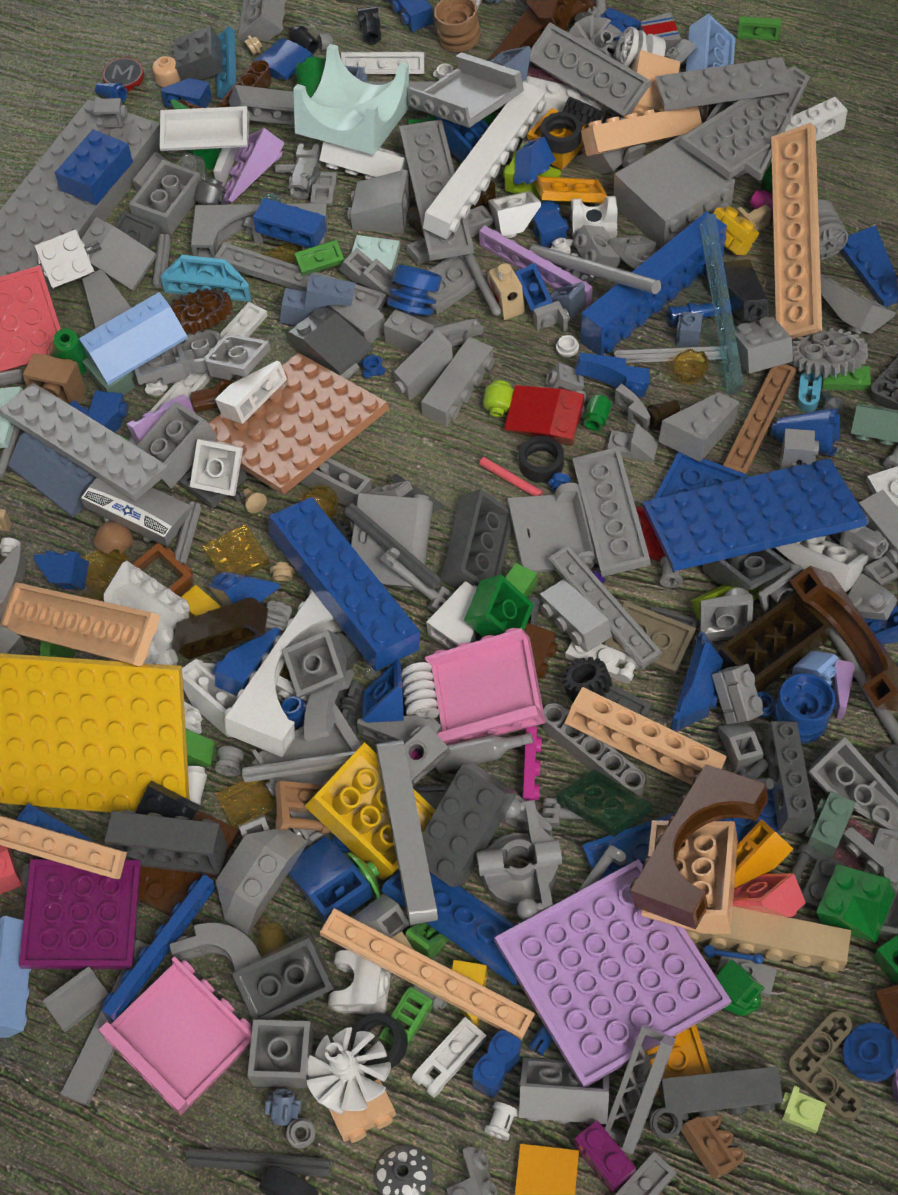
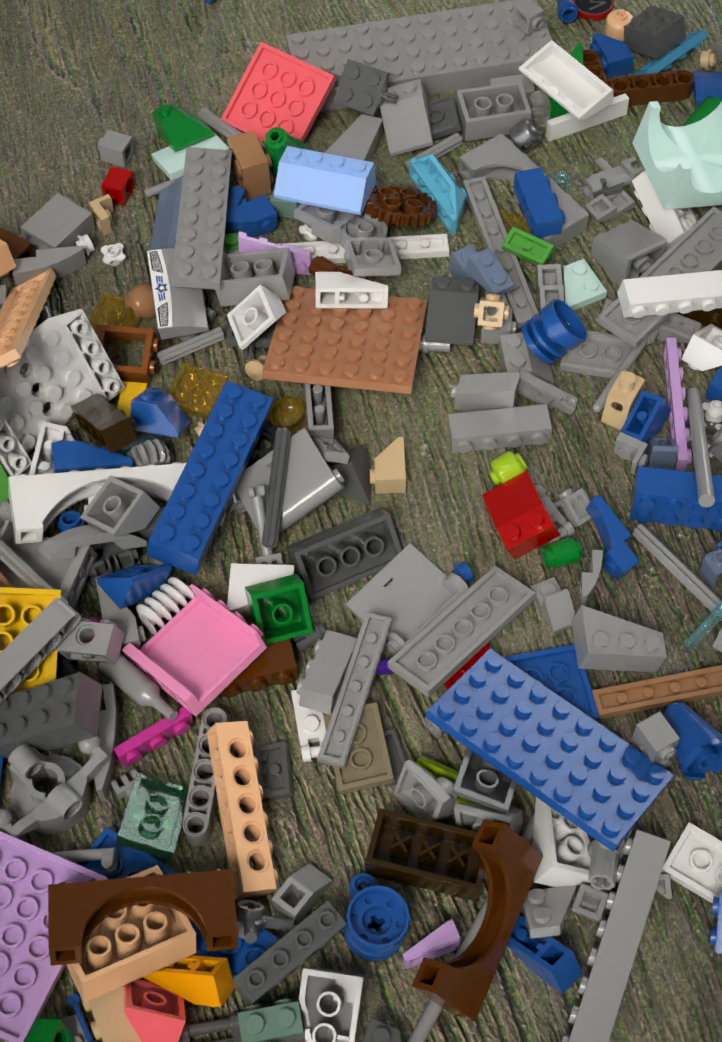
camera: 50 degrees right, 0 degrees up
blue slope [34,551,89,590] -> none
blue brick [55,129,133,205] -> none
lavender wedge [222,128,284,205] -> none
light grey brick [229,85,295,125] -> none
blue plate [360,355,385,378] -> none
coral bar [479,457,543,496] -> none
bright green brick [505,563,537,597] -> none
black tyre [519,436,564,483] -> none
white plate [556,335,579,357] -> none
black tyre [562,657,612,702] -> none
dark brown cone [647,400,680,427] -> none
blue wedge [671,631,723,732] -> none
clear yellow hair [673,348,709,384] -> none
light grey brick [712,664,764,724] -> none
light blue slope [791,651,838,687] -> none
none -> white plate [101,243,126,266]
none -> tan slope [370,437,406,494]
none -> tan brick [474,294,509,330]

